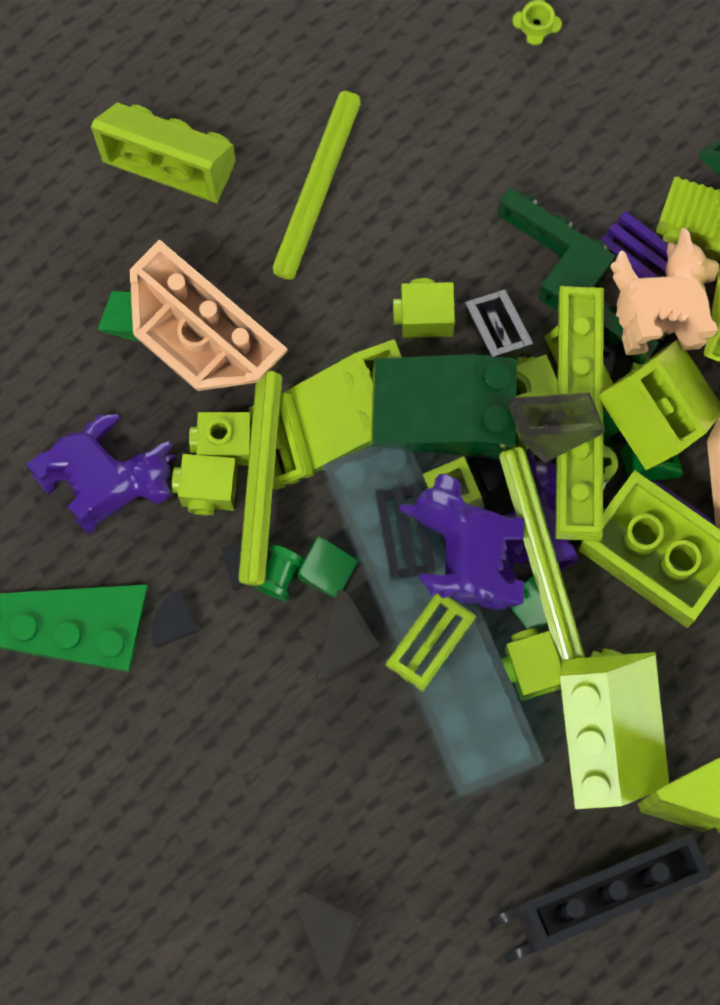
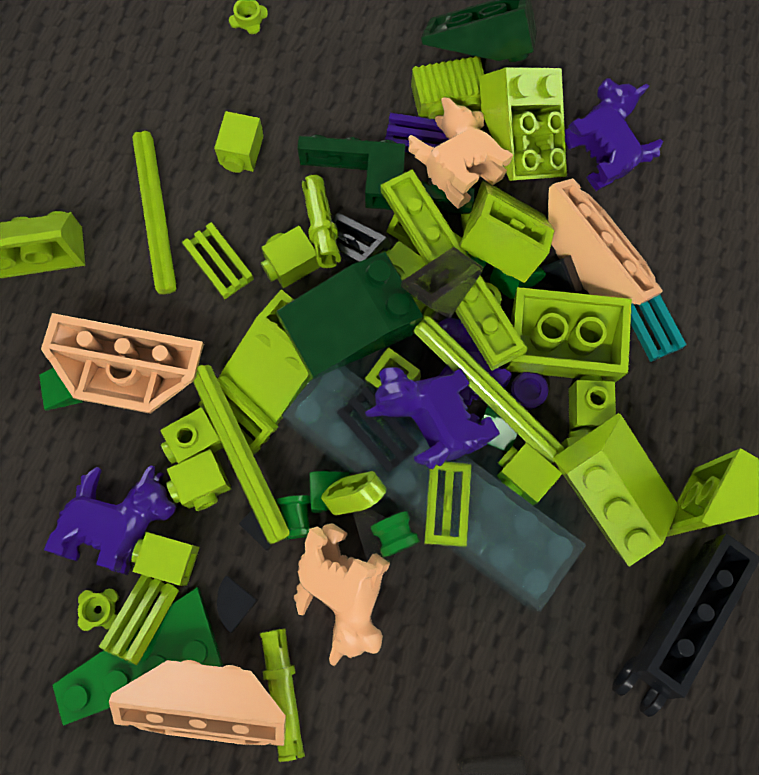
camera: 35 degrees left, 0 degrees up
none -> lime plate [78,589,119,631]
none -> lime tile [99,574,179,665]
none -> light nougat wedge [109,660,286,746]
none -> lime brick [131,532,200,586]
none -> lime tile [182,222,254,300]
none -> lime brick [214,111,264,173]
none -> lime pin [260,628,305,762]
none -> light nougat animal [294,523,390,666]
none -> lime pin [302,175,341,268]
none -> lime beam [321,471,387,515]
none -> green wheel [370,511,421,558]
none -> dark purple tile [510,372,549,410]
none -> black tile [540,255,583,293]
none -> lime brick [569,375,616,432]

